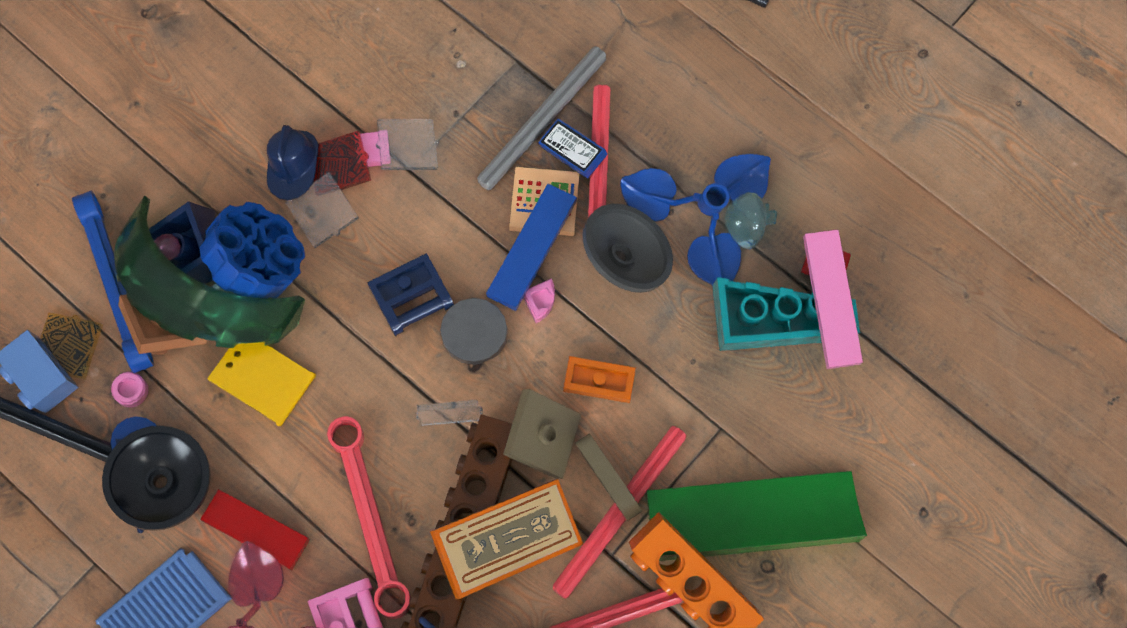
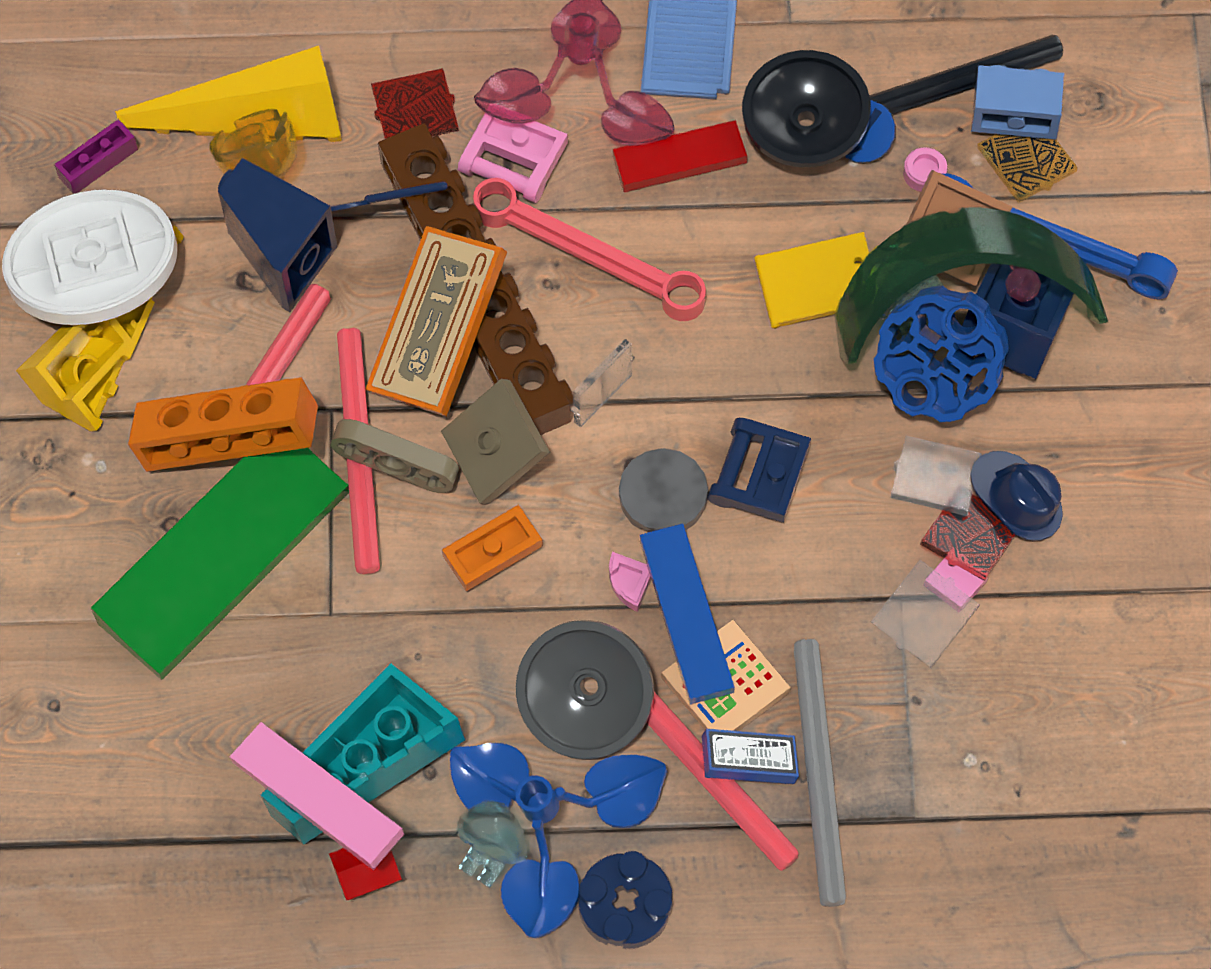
camera: 140 degrees right, 5 degrees down
none -> dark blue plate [579,851,672,949]

